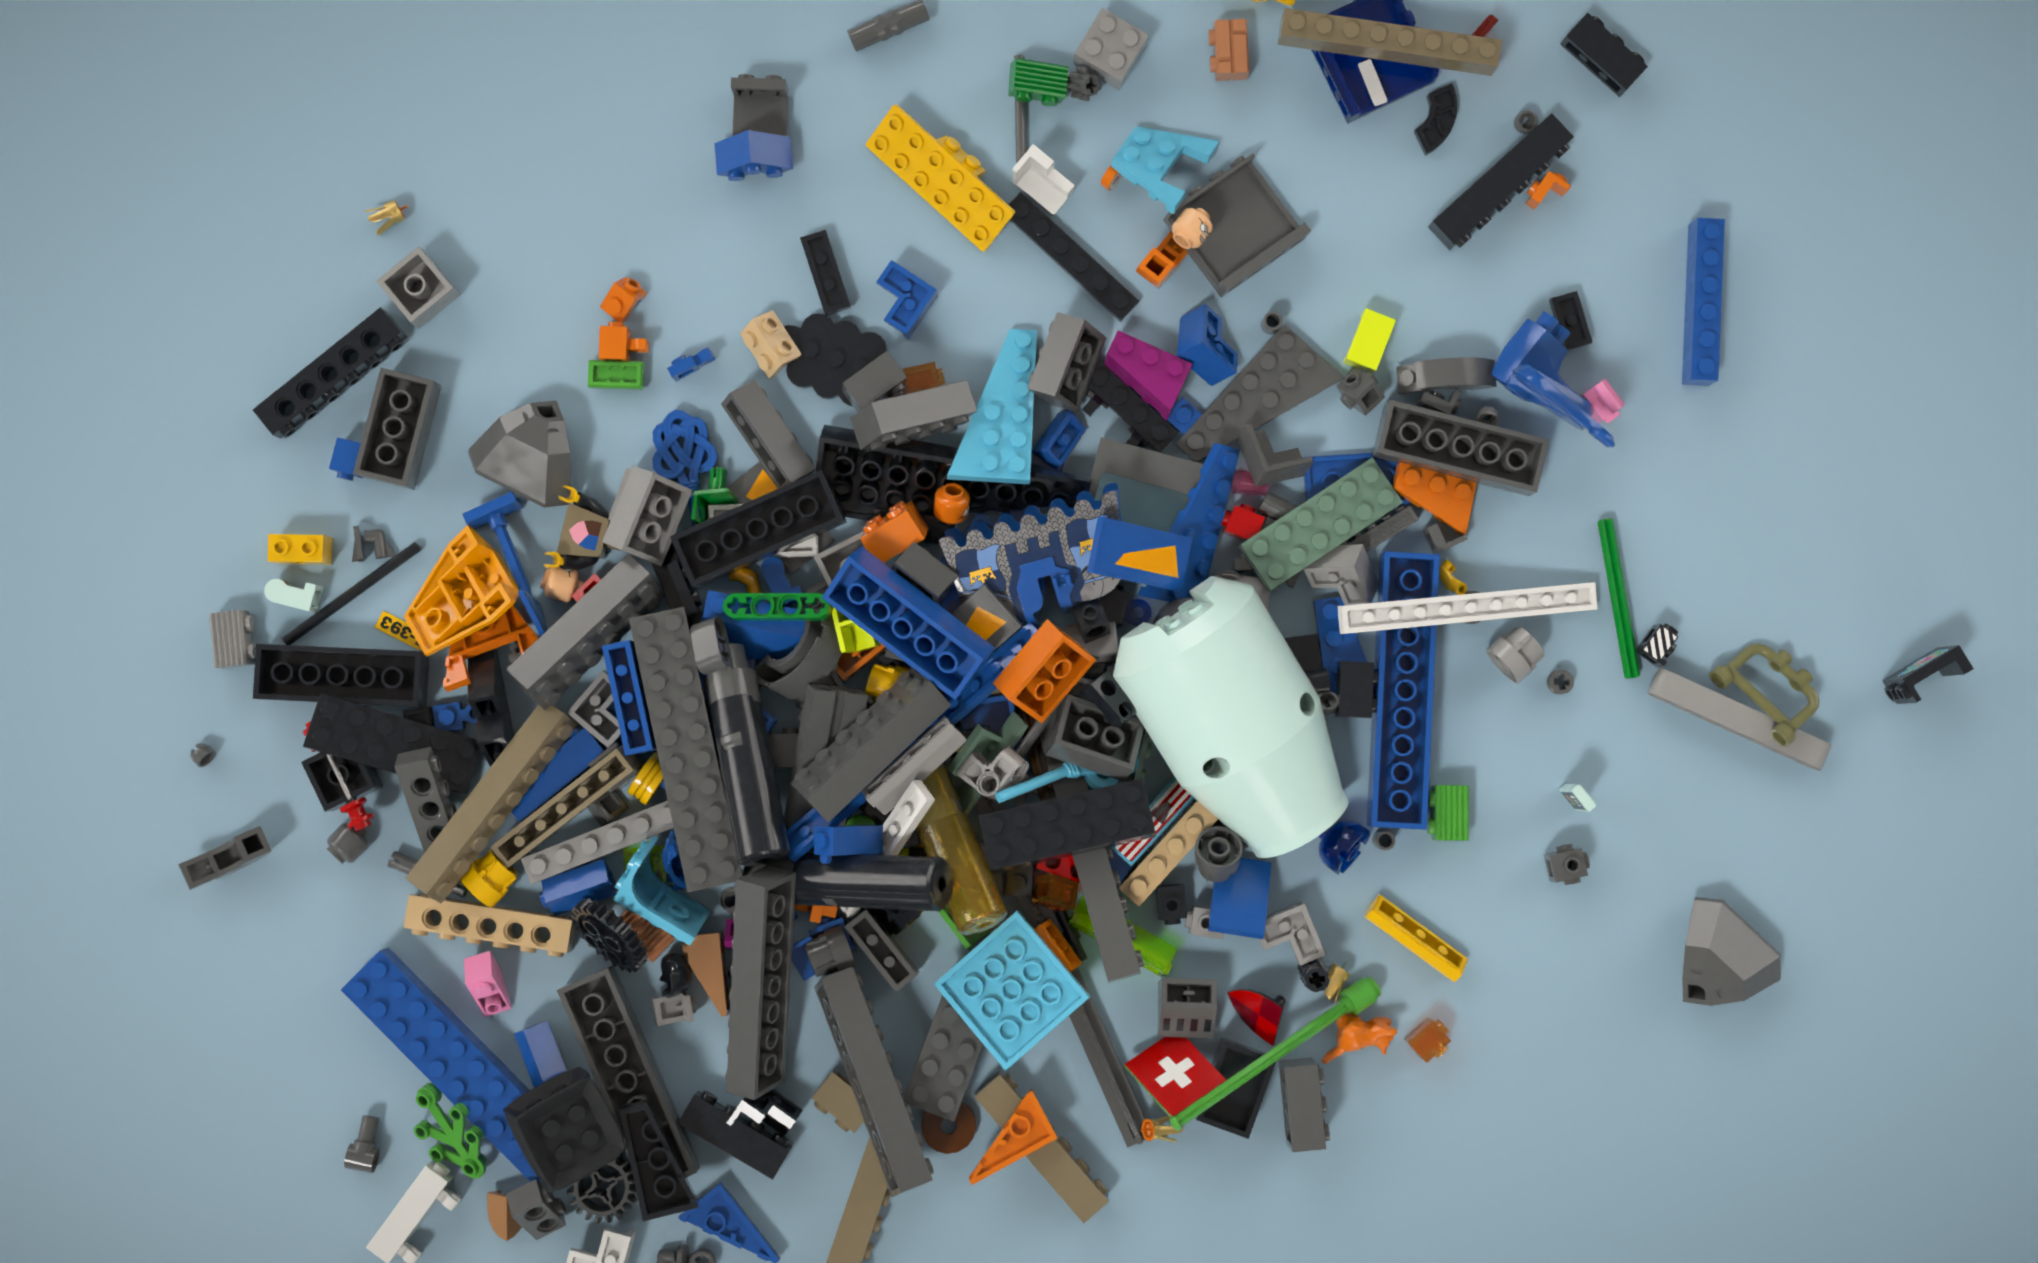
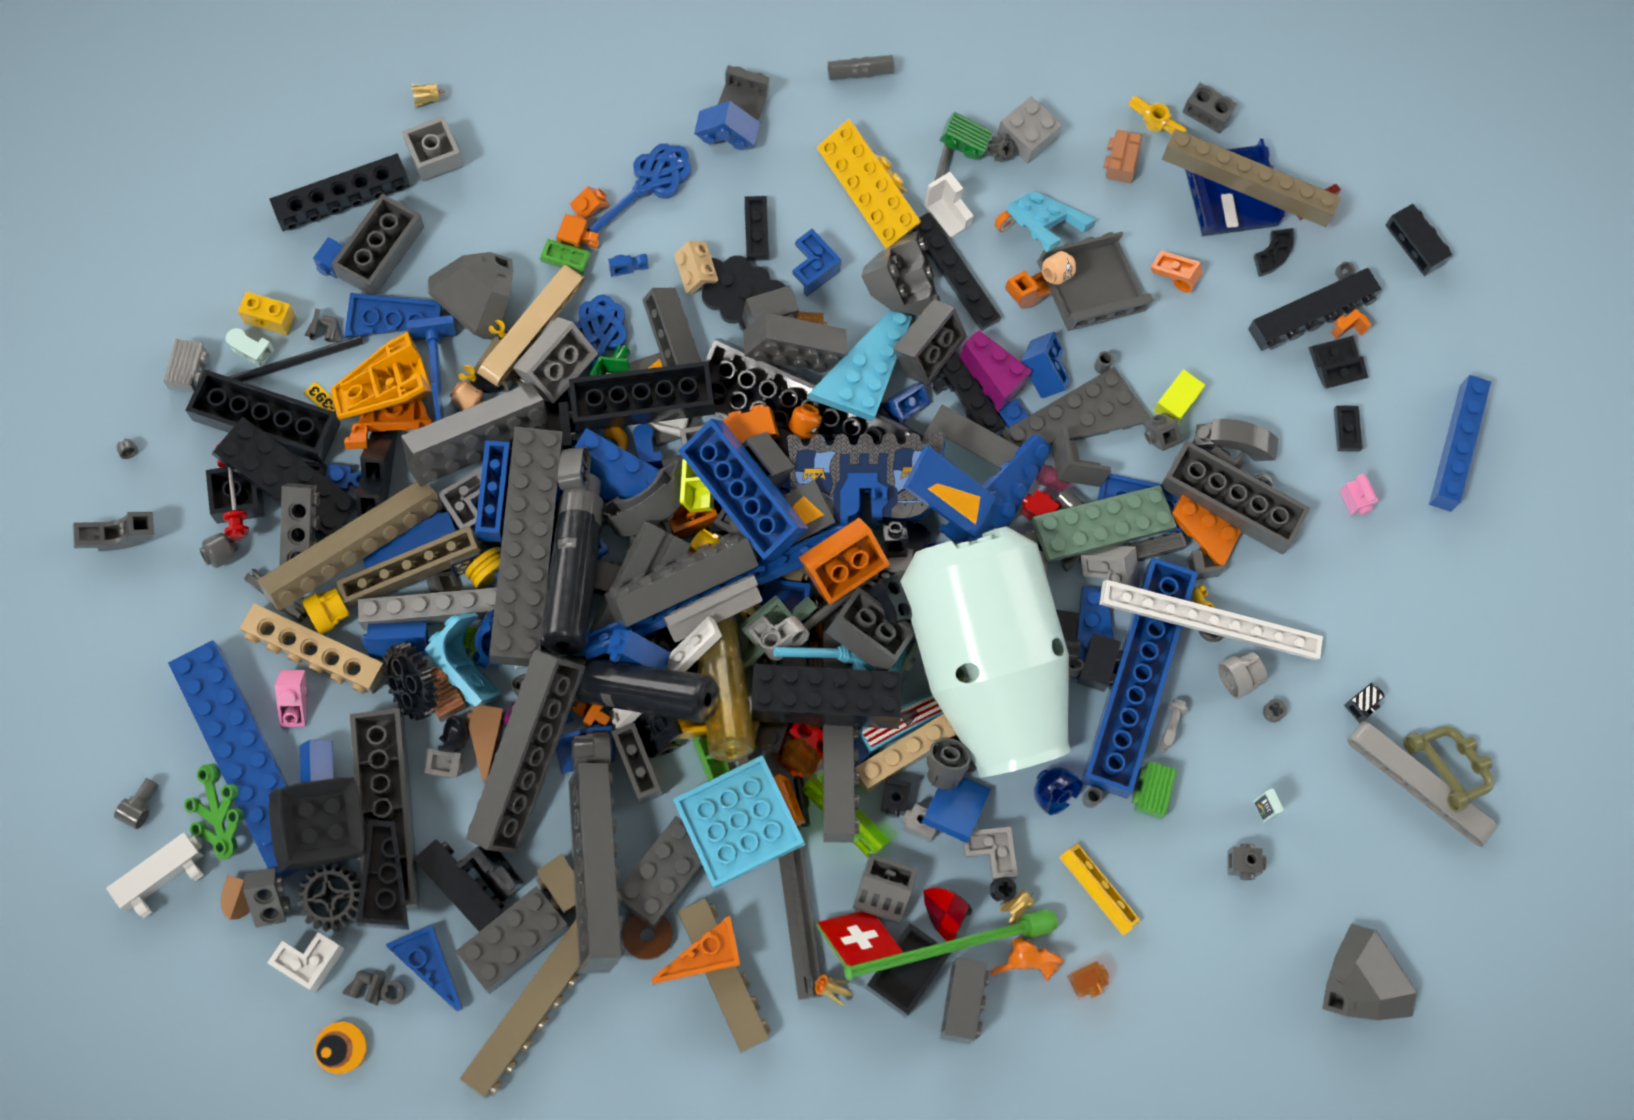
camera: 10 degrees right, 15 degrees down
green beam [723,593,832,621] -> none
blue hips [1491,311,1615,448] -> none
green axle [1598,518,1640,679] -> none
black panel [1882,645,1974,704] -> none
none -> blue wing [344,293,442,339]
none -> dark grey brick [455,886,569,994]
none -> tan beam [478,265,585,387]
none -> blue piece [587,143,691,233]
none -> dark grey brick [861,231,941,315]
none -> orange plate [1150,251,1203,293]
none -> light grey hinge [1158,699,1188,753]
none -> black slope [1309,335,1368,389]

